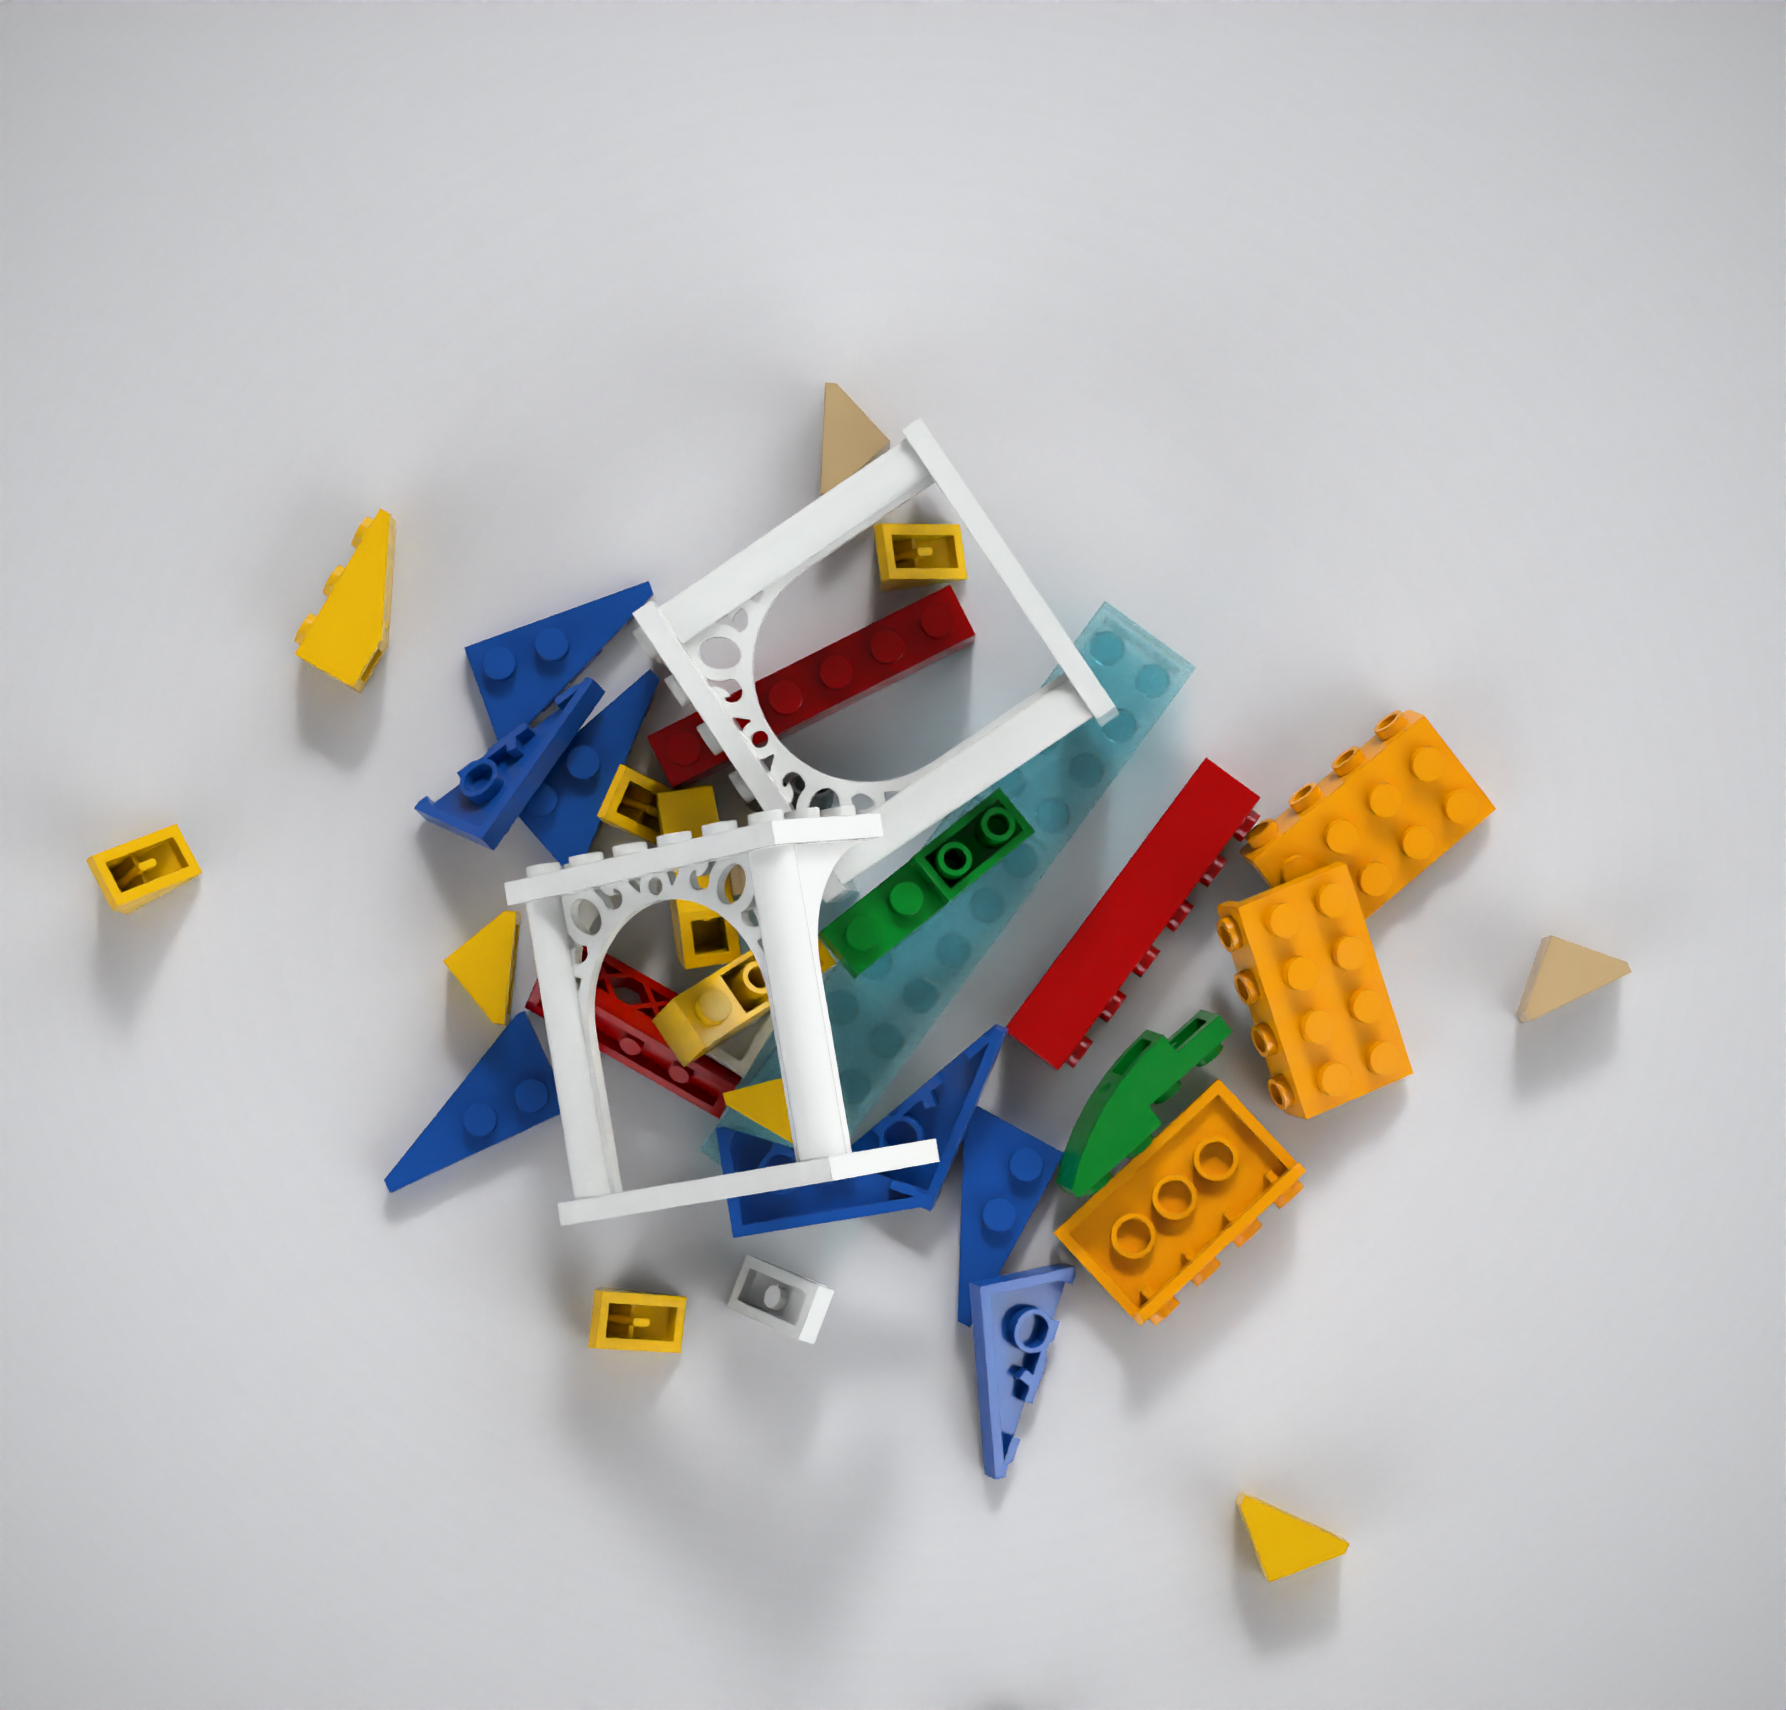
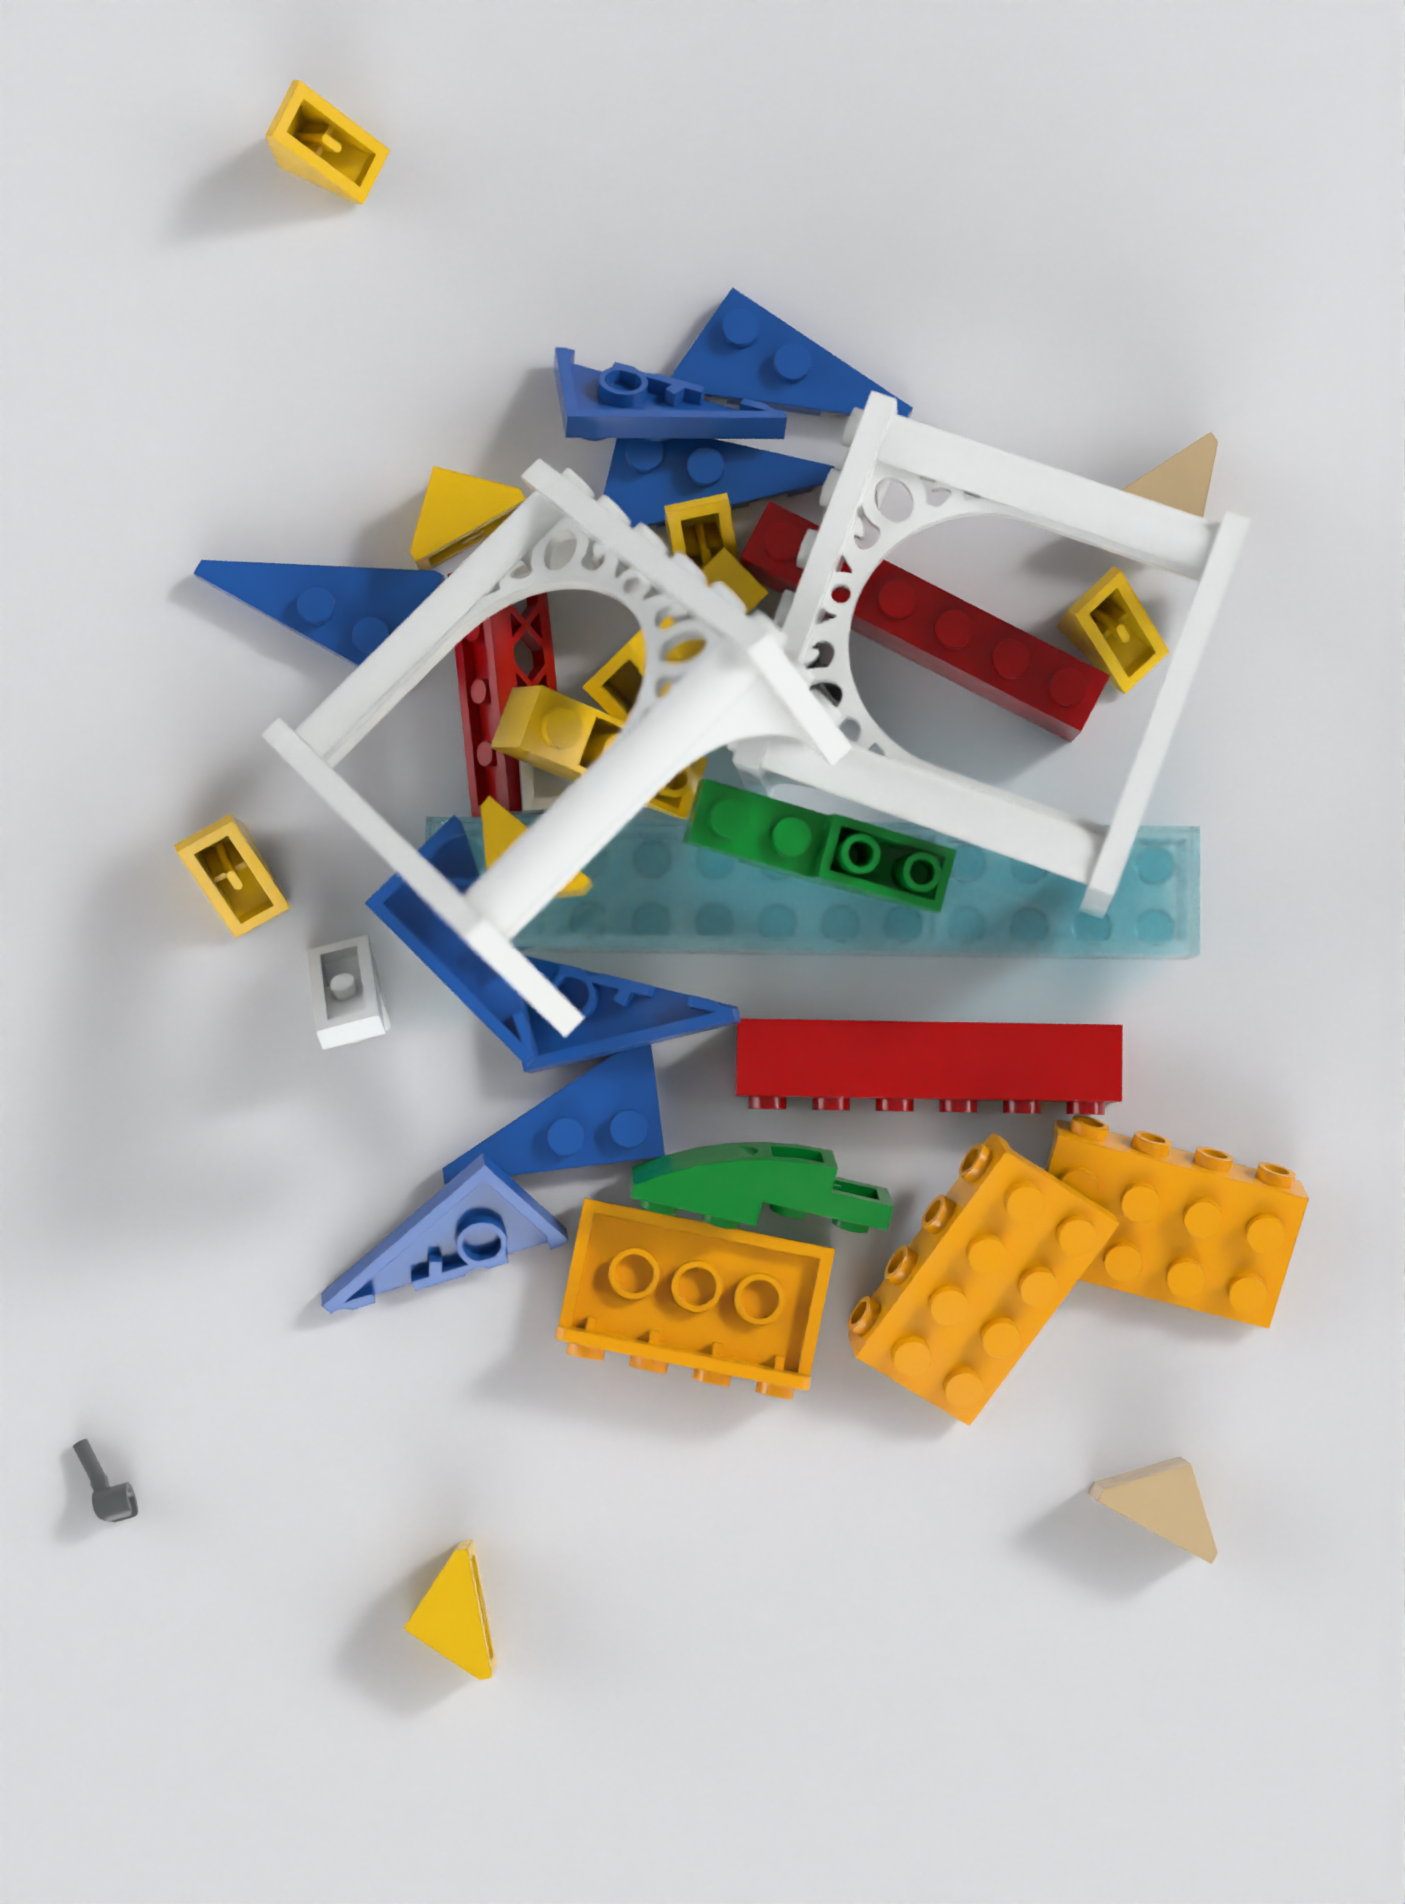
camera: 55 degrees right, 0 degrees up
yellow slope [294,508,397,693] -> none

